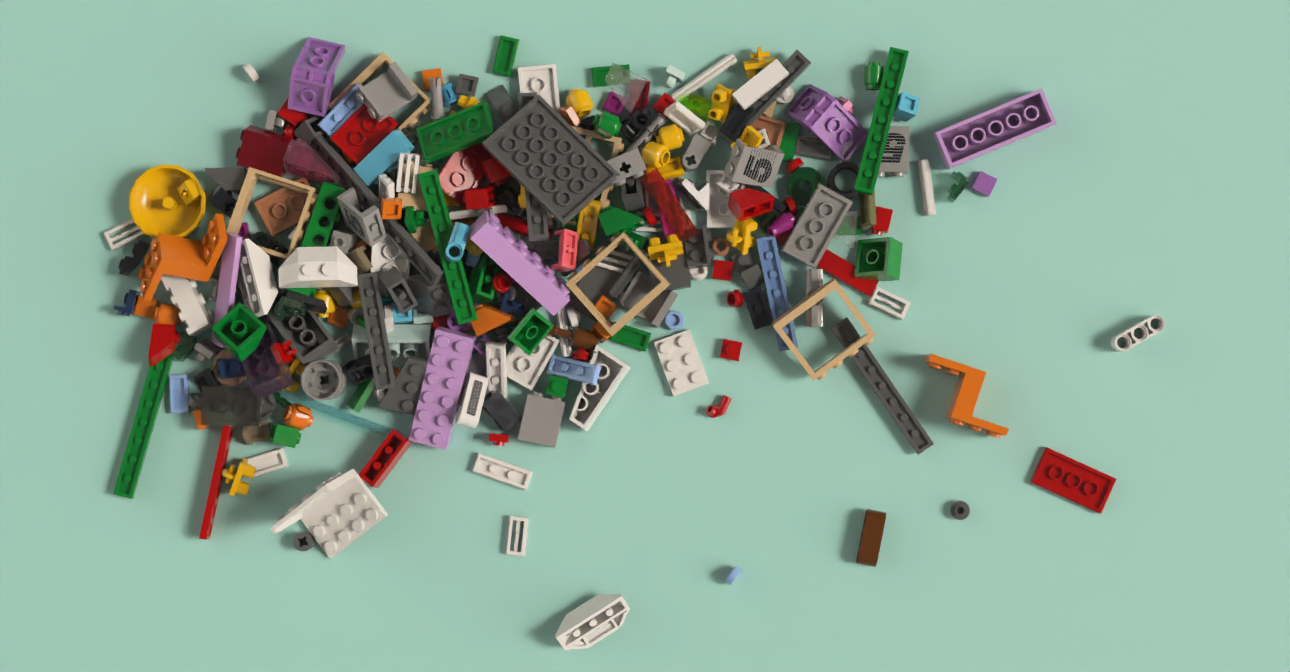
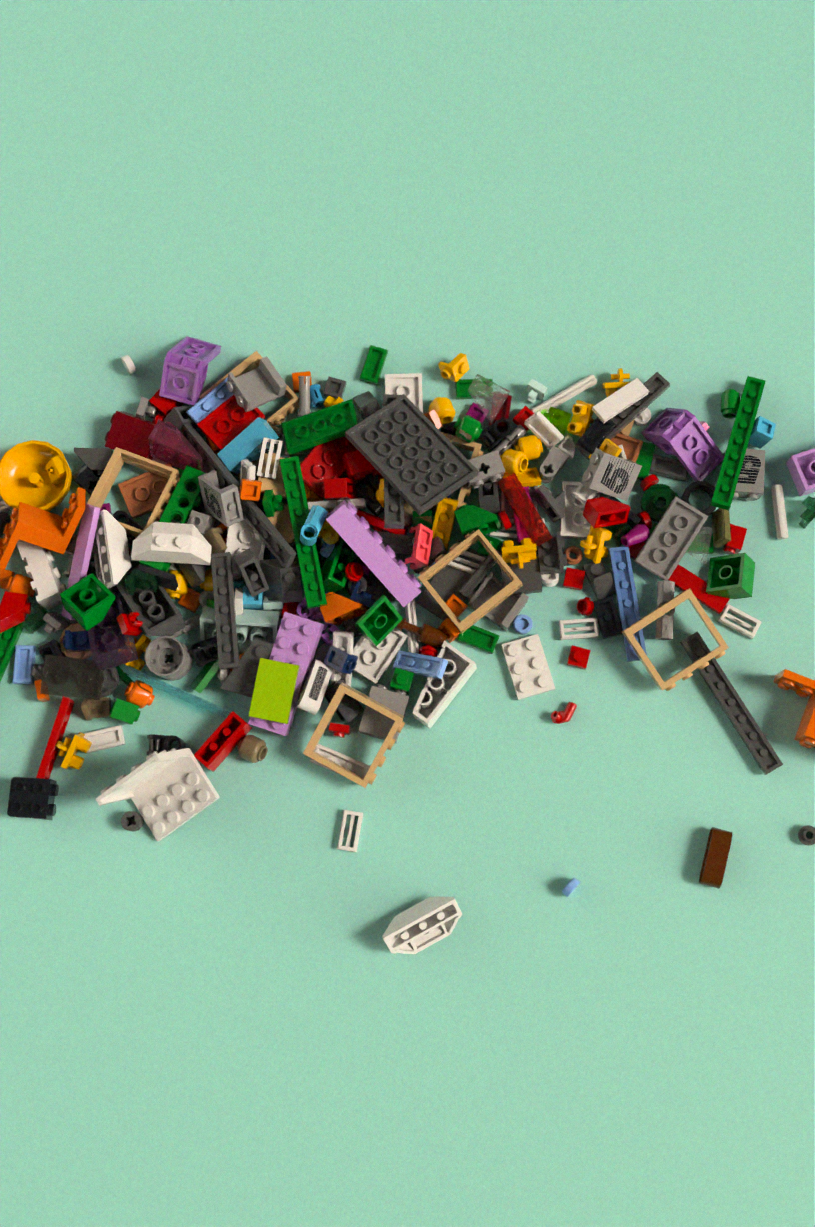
camera: 10 degrees right, 10 degrees down
white tile [567,308,581,328] -> none
none -> black bracket [7,777,59,820]
none -> black piece [146,735,186,755]
none -> dark tan head [237,735,268,763]
none -> lime tile [249,658,300,724]
none -> tan window [303,682,405,788]
none -> dark blue bracket [323,645,358,674]
none -> yellow bracket [438,353,470,382]
none -> white tile [559,618,599,640]

